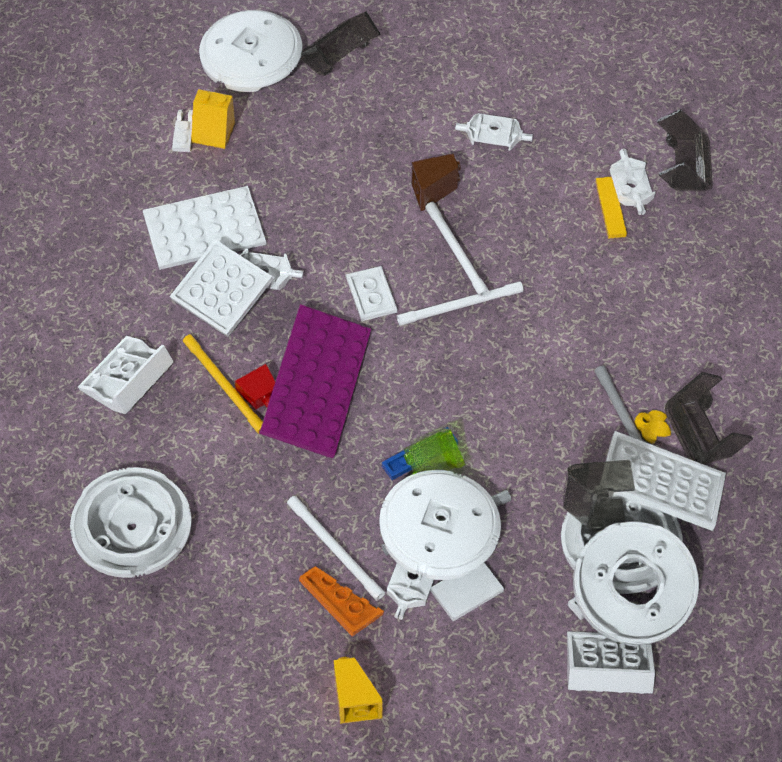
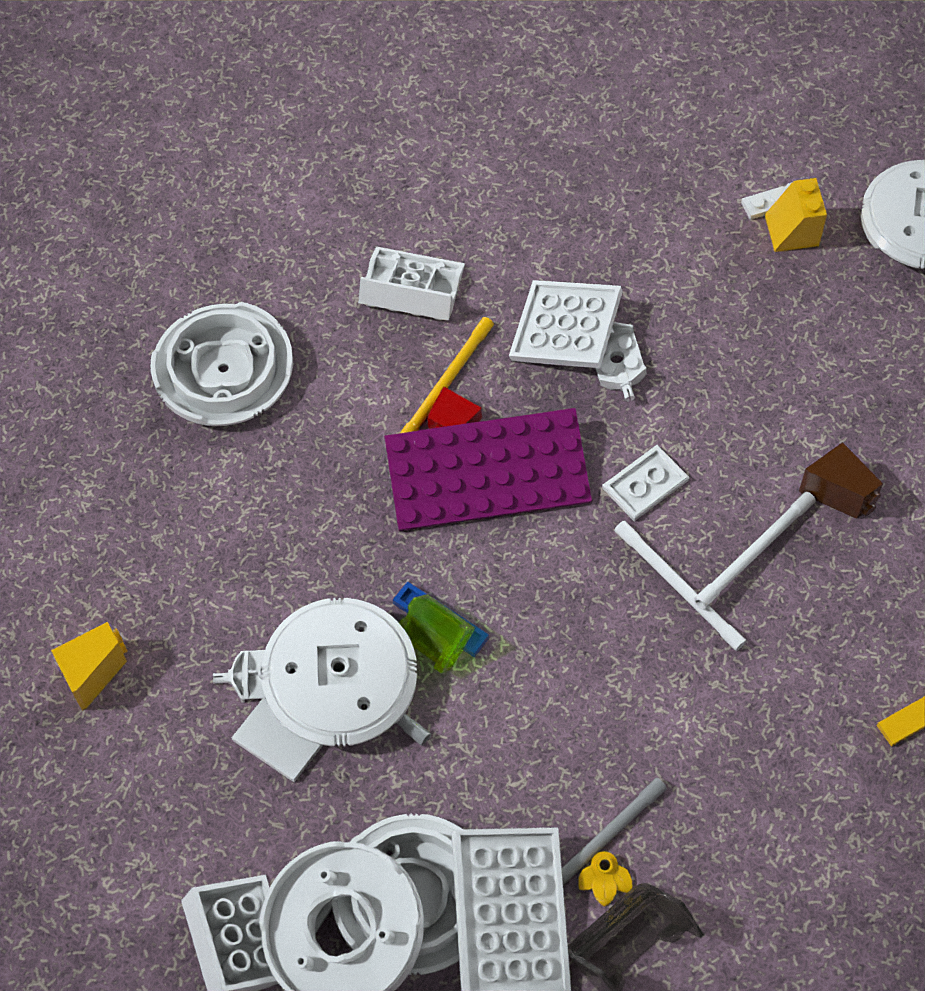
camera: 70 degrees right, 5 degrees up
white plate [143,186,266,270] -> none
white piece [287,496,385,601] -> none
orange wing [299,566,384,637] -> none
clear smoke windscreen [563,460,635,532] -> none

